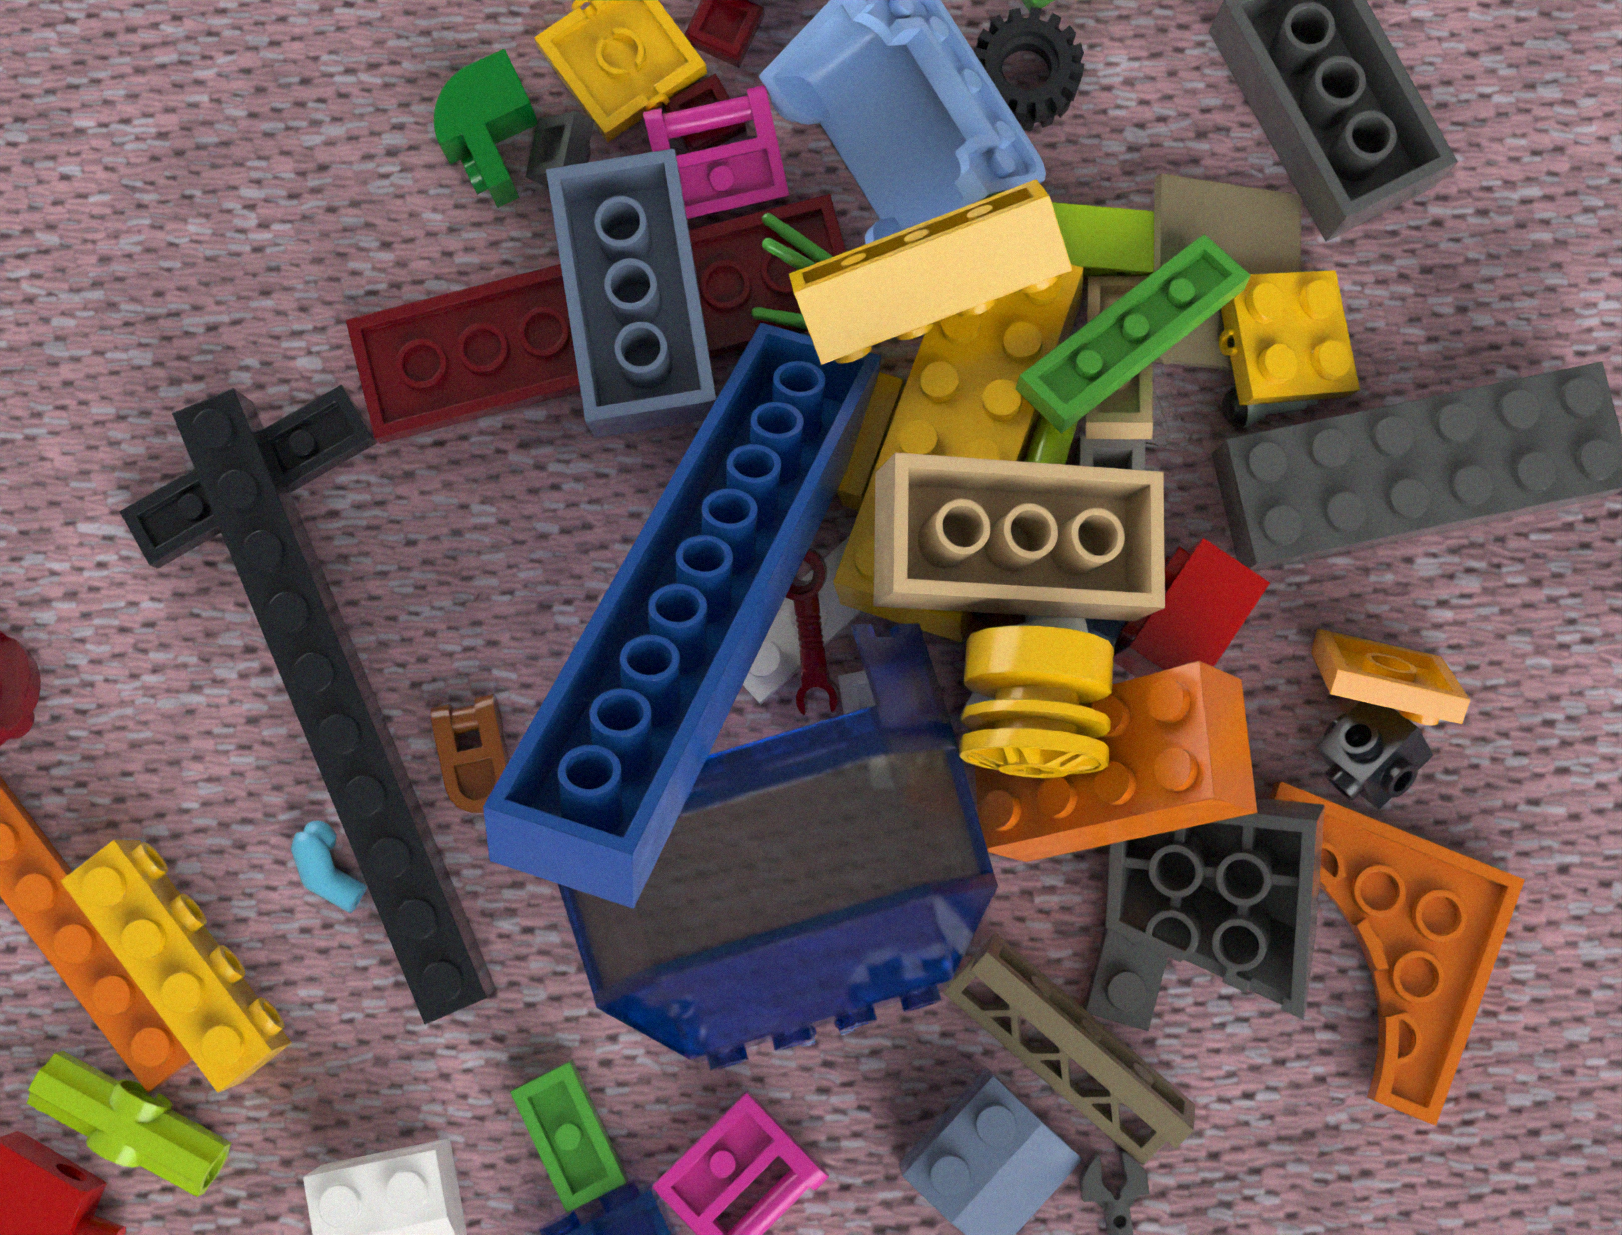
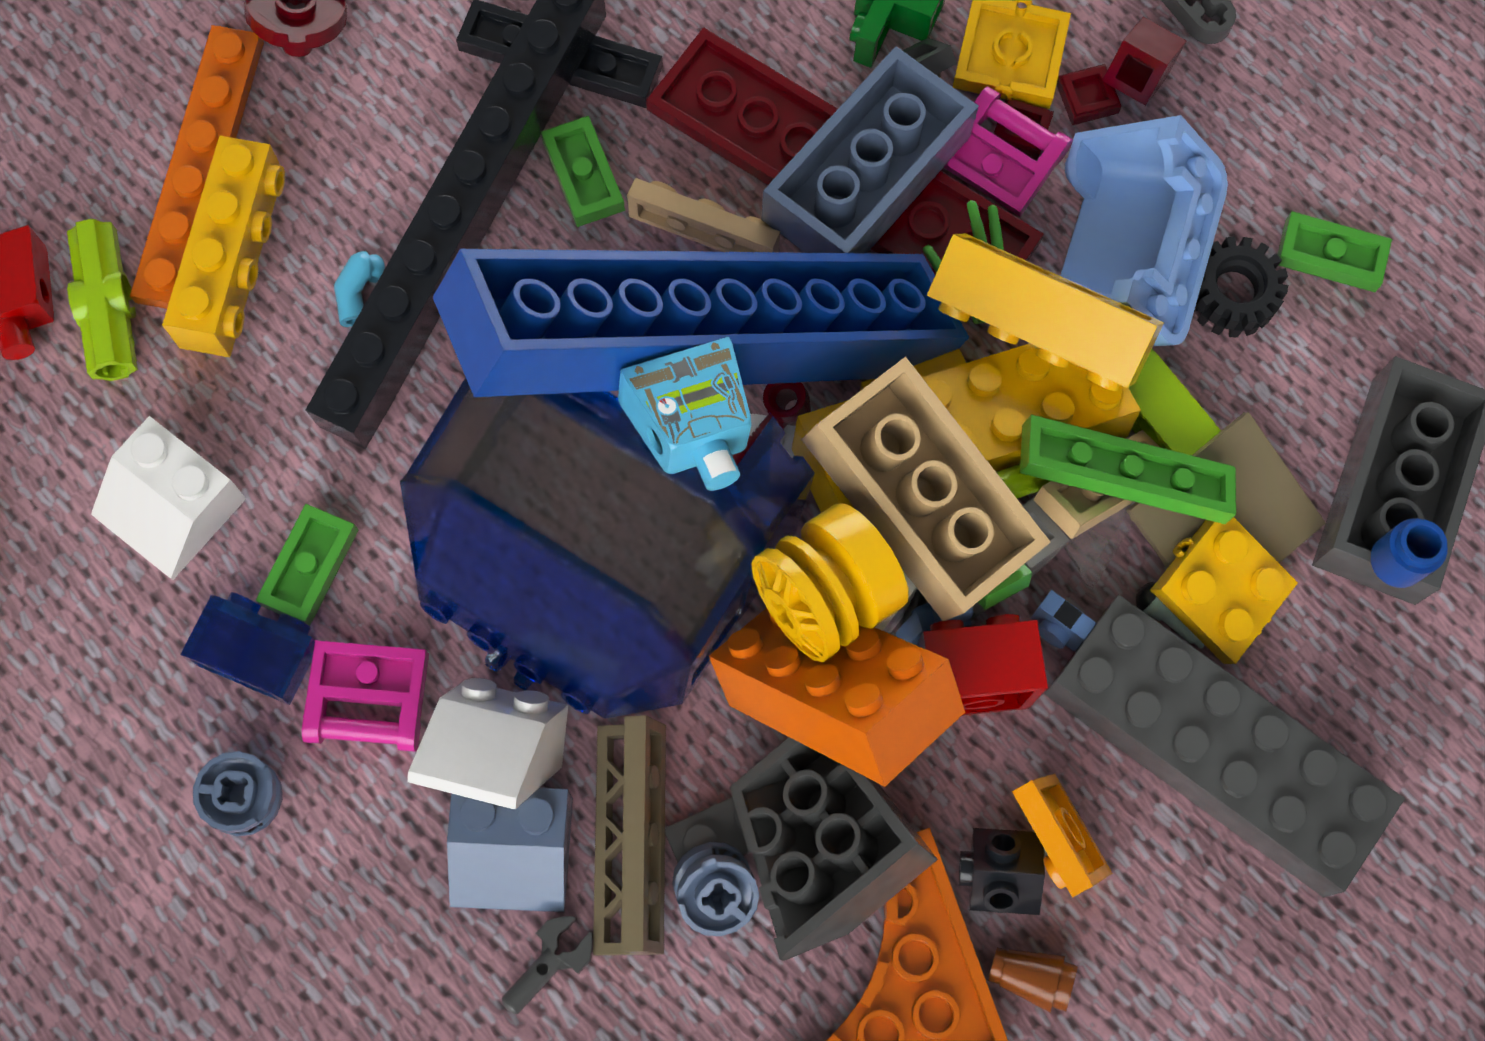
camera: 45 degrees right, 10 degrees down
none -> white slope [408,678,568,809]
none -> bright green plate [541,116,625,227]
none -> medium azure torso [618,337,752,491]
none -> tan plate [627,178,780,252]
none -> sand blue wheel [672,842,759,936]
none -> dark orange cone [988,947,1078,1013]
none -> medium blue plate [1030,590,1097,651]
none -> blue brick [1370,518,1448,588]

